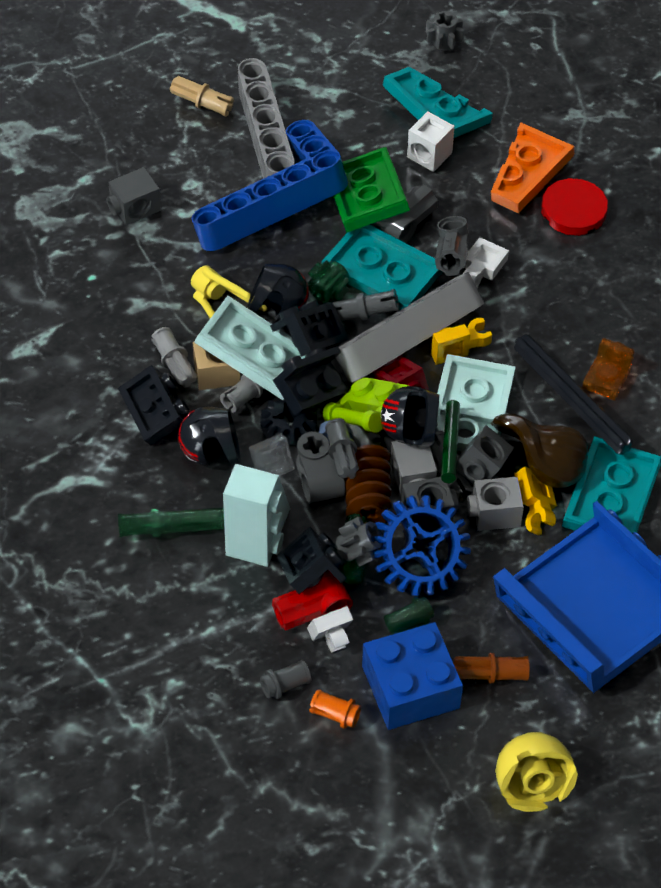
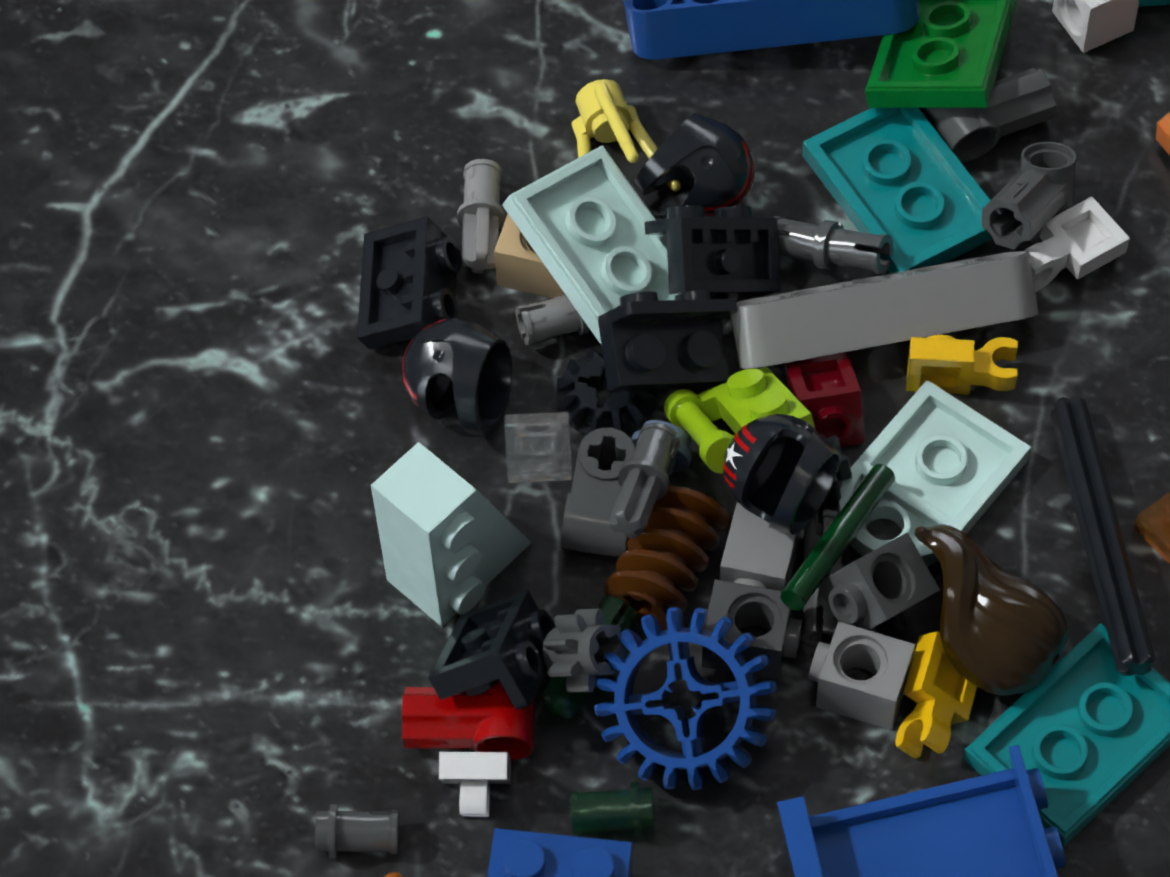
camera: 30 degrees right, 5 degrees up
clear green pin [118,507,225,538] -> none
clear green gear [308,260,350,302] -> none

